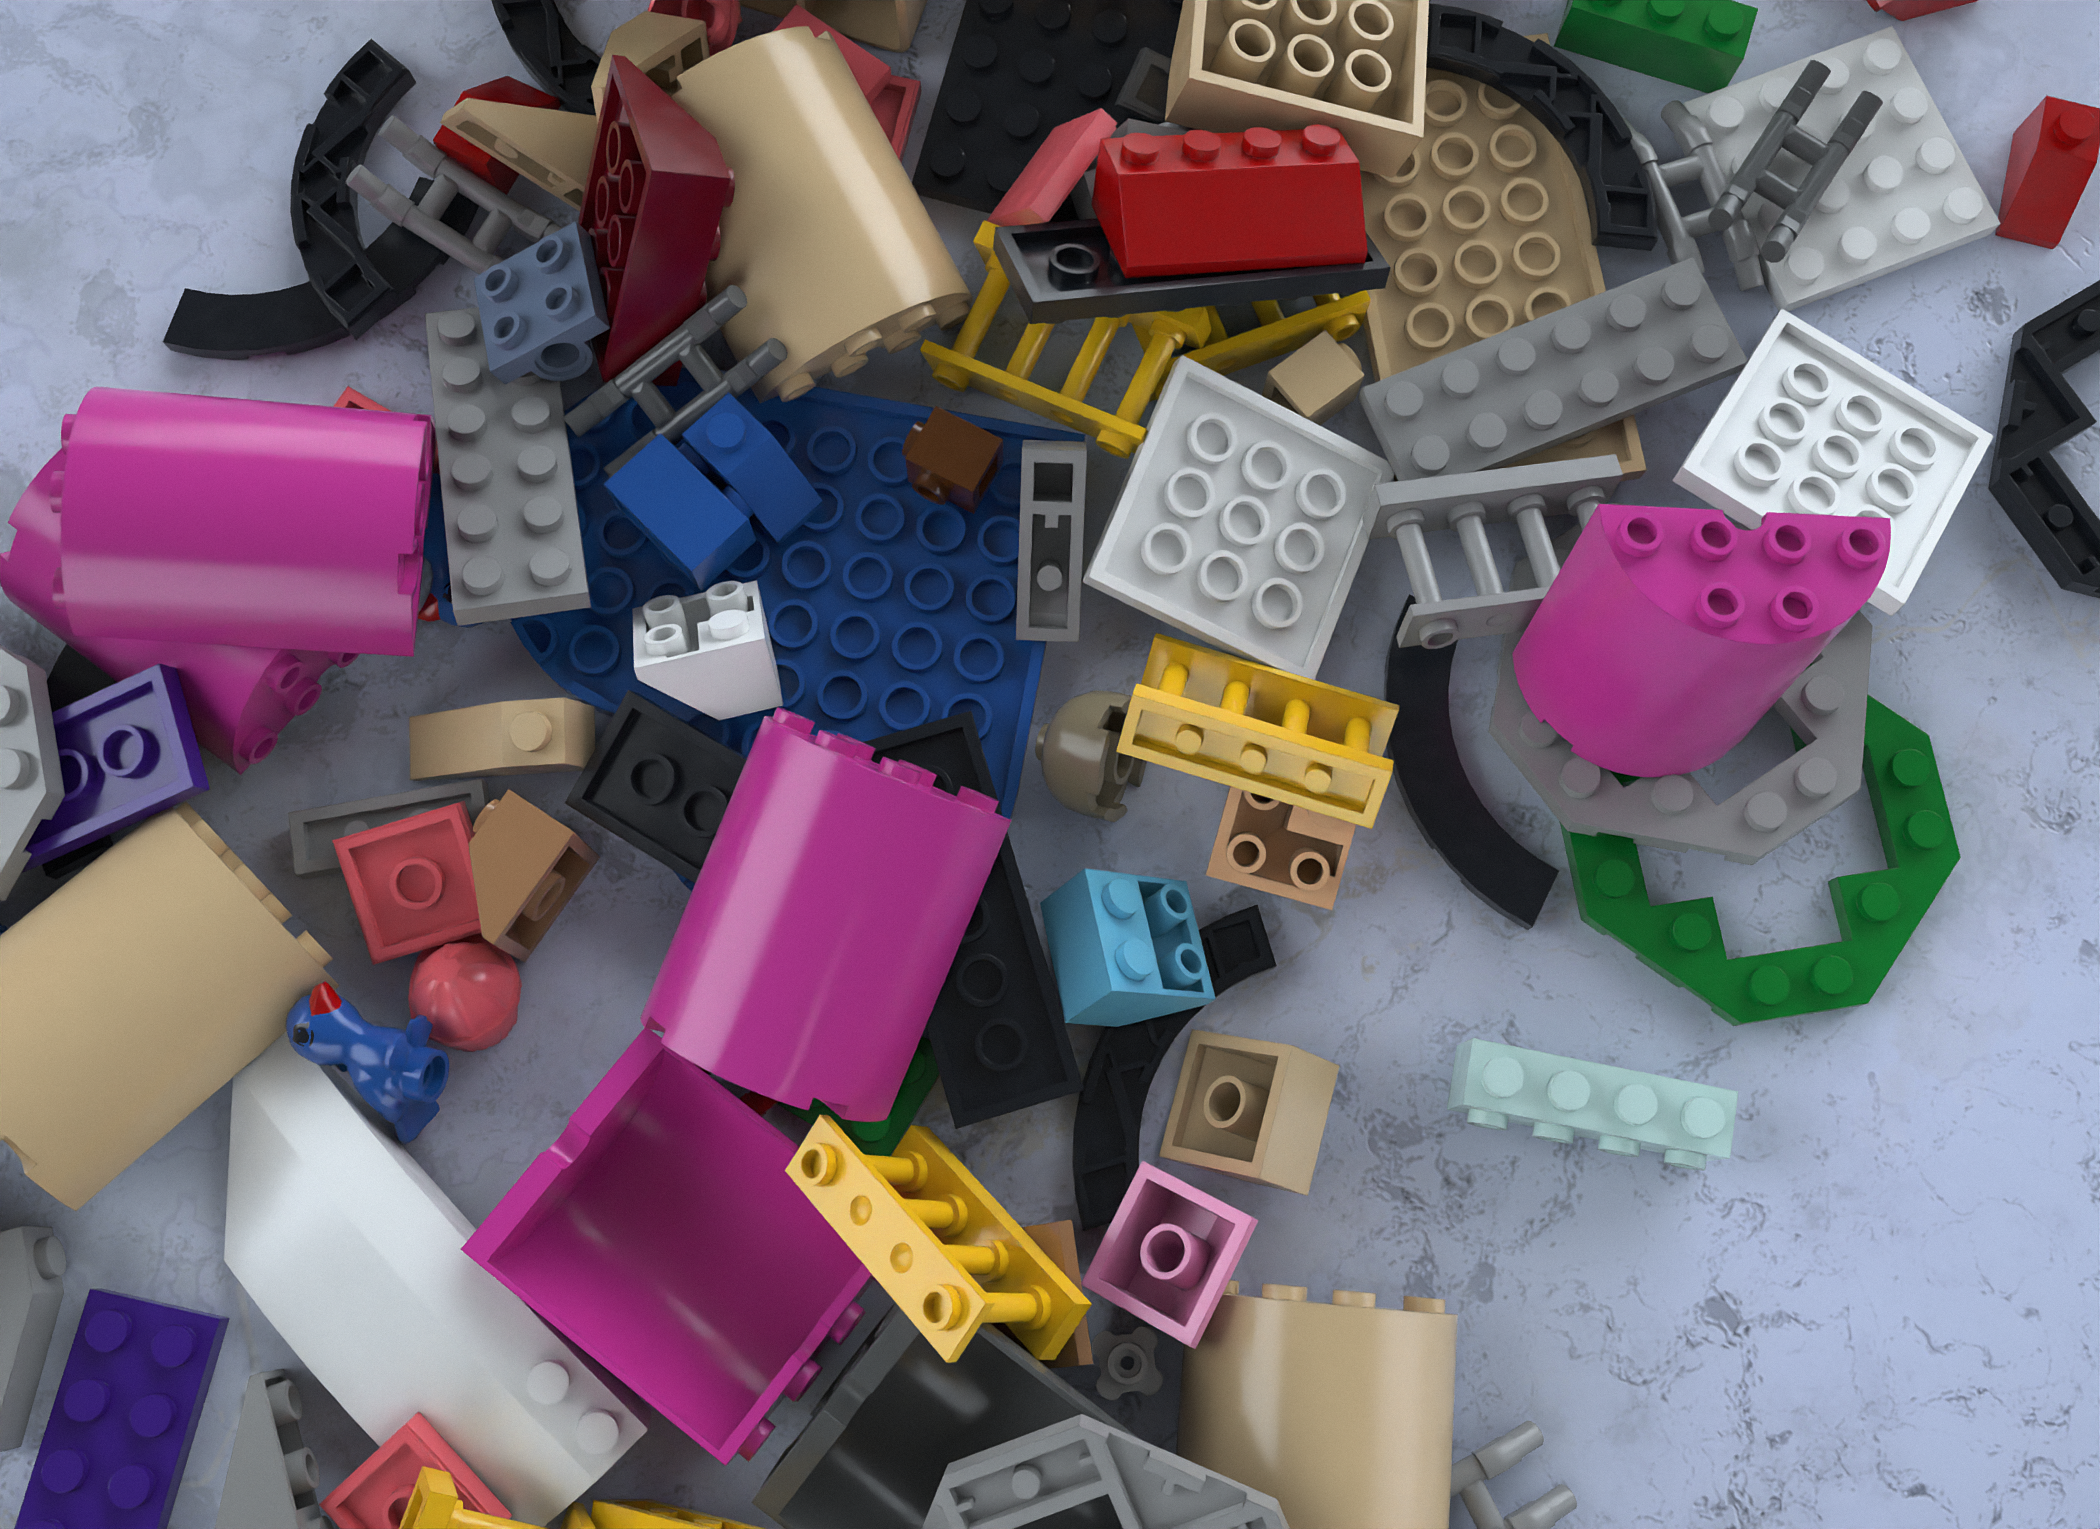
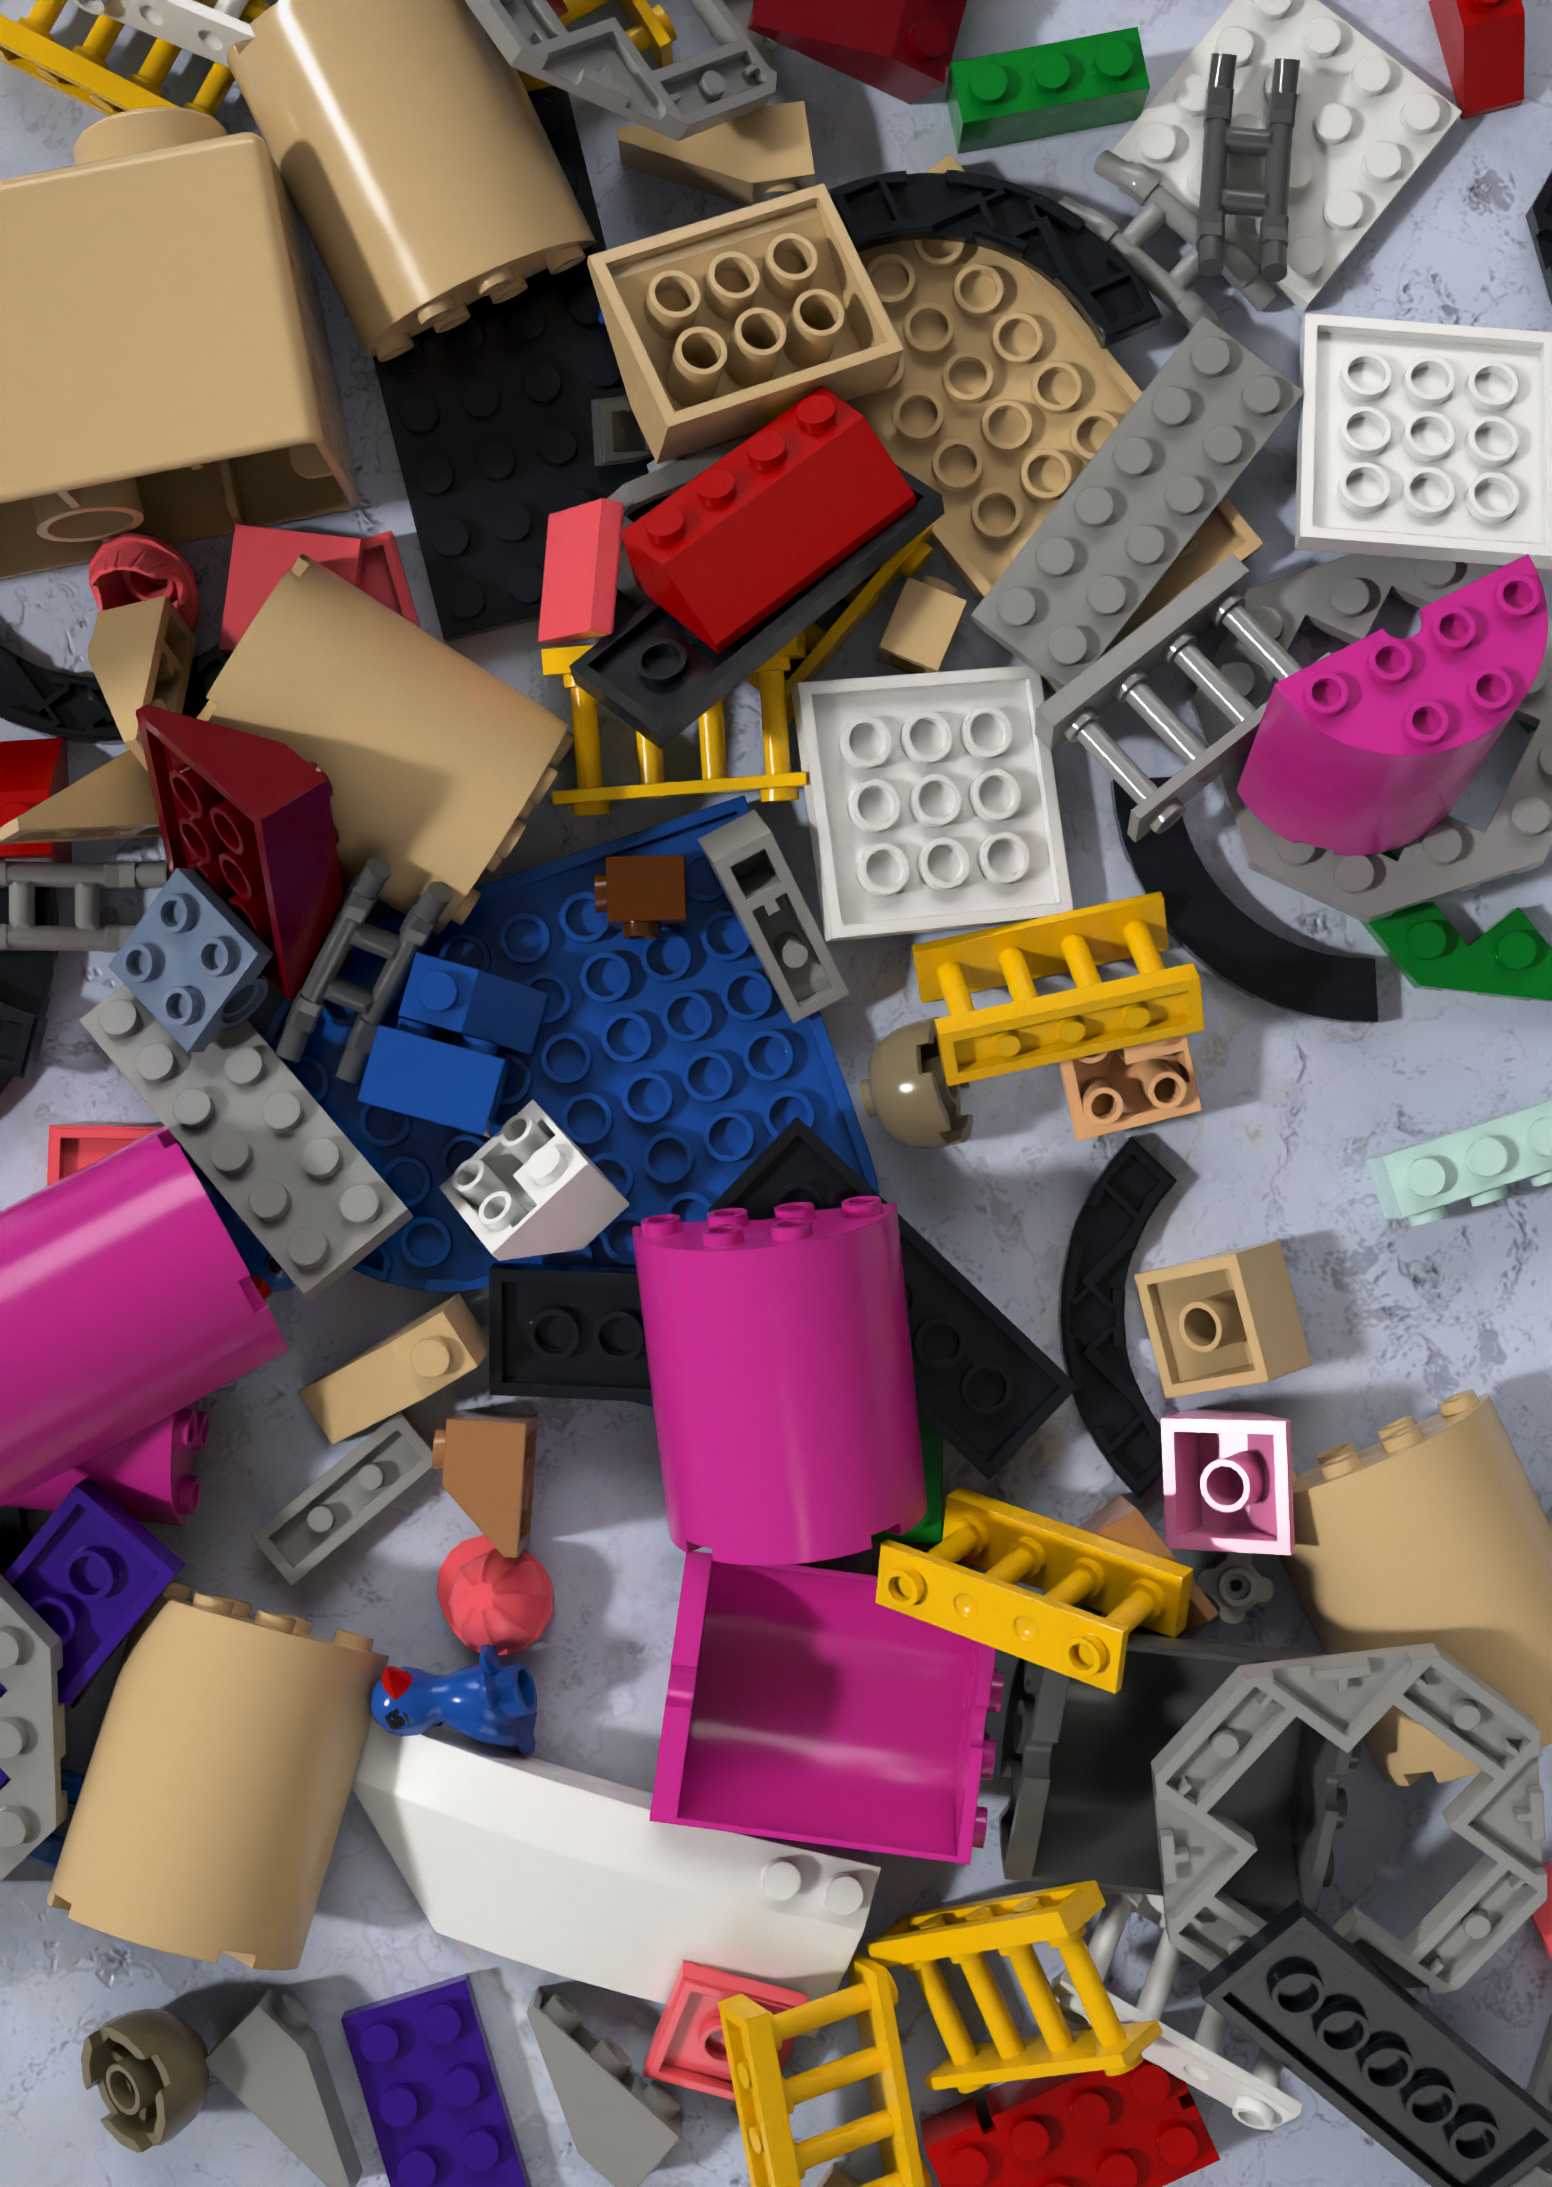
camera: 25 degrees left, 10 degrees up
coral tile [332,801,481,965] -> none
medium azure slope [1040,868,1216,1027] -> none

